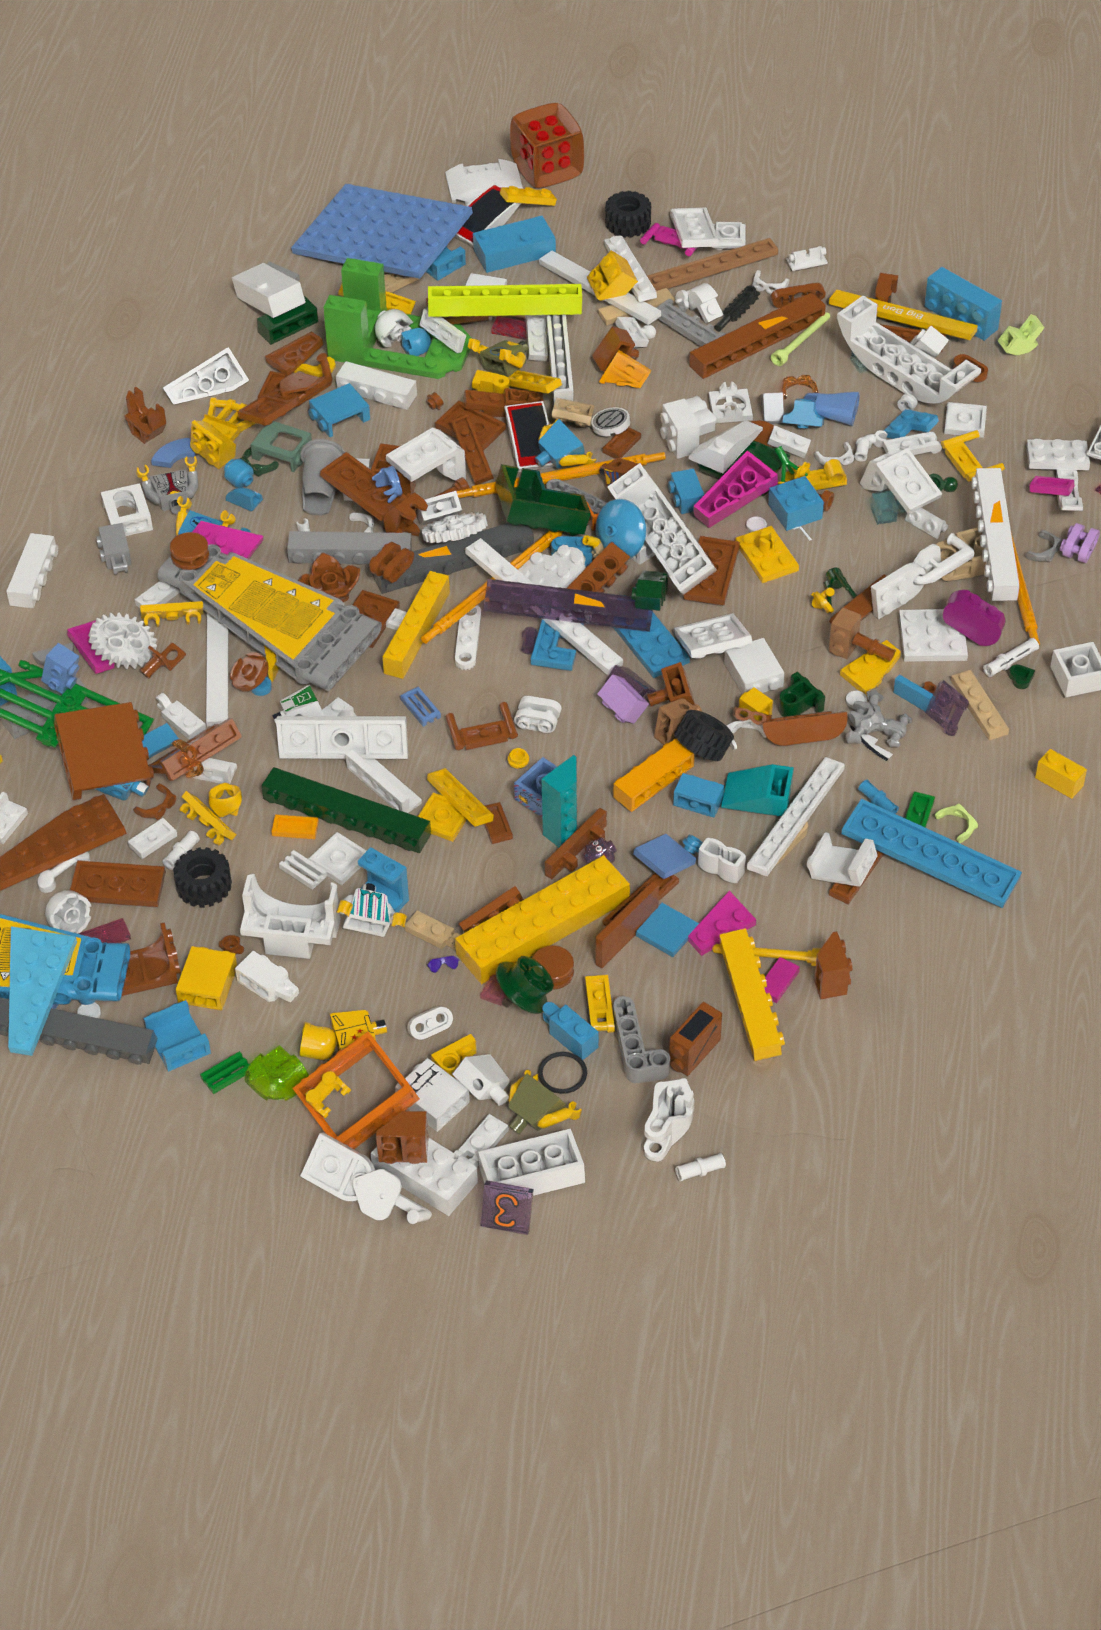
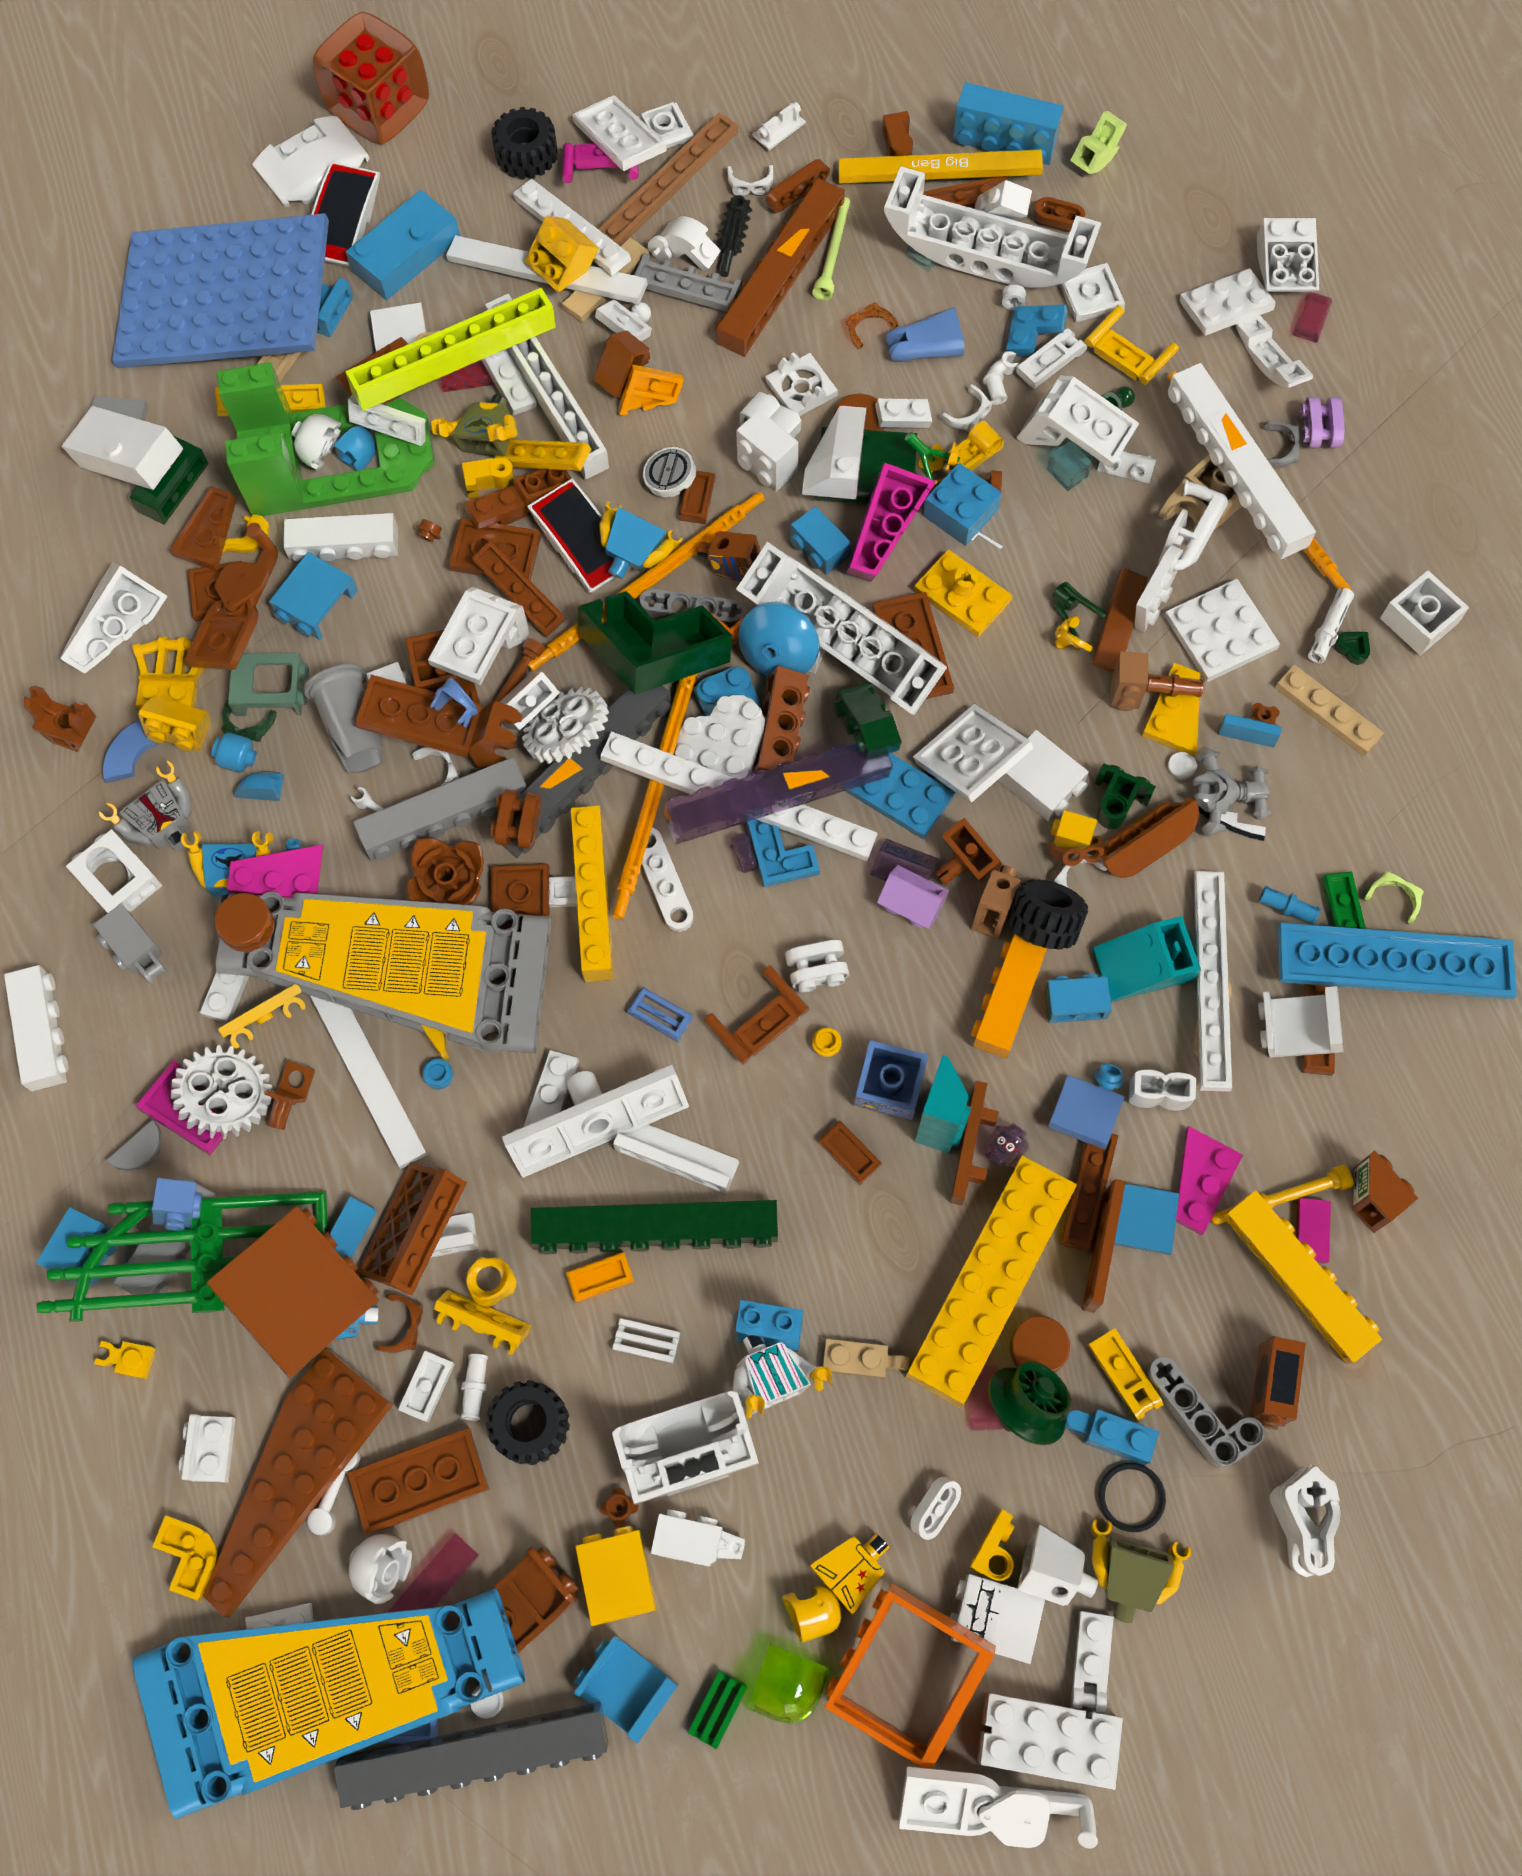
camera: 25 degrees left, 20 degrees up
medium azure wing [8,926,77,1056] -> none
white plate [156,693,206,740] -> none
clear orange cap [172,739,204,778] -> none
dark orange tile [230,652,269,692] -> none
white torso [272,685,324,723] -> none
yellow piece [305,1071,351,1119] -> none
white tile [308,832,366,885] -> none
dark orange slope [376,1111,429,1164] -> none
yellow tile [418,792,467,842] -> none
yellow tile [427,768,494,827] -> none
dark purple piece [427,956,459,973] -> none
dark orange wing [459,886,524,933] -> none
white brick [478,1129,585,1206] -> none
clear purple tile [481,1180,534,1235] -> none
yellow plate [500,186,557,206] -> none
tan plate [552,397,594,427] -> none
yellow arm [582,535,605,559] -> none
white pin [675,1153,726,1181] -> none
white piece [746,517,767,532] -> none
slope [760,393,784,424] -> none
dark azure brick [783,398,824,428] -> none
clear purple plate [925,680,969,736] -> none
magenta brick [943,590,1006,646] -> none
dark pink tile [1030,476,1075,496] -> none
yellow brick [1035,749,1087,799] -> none

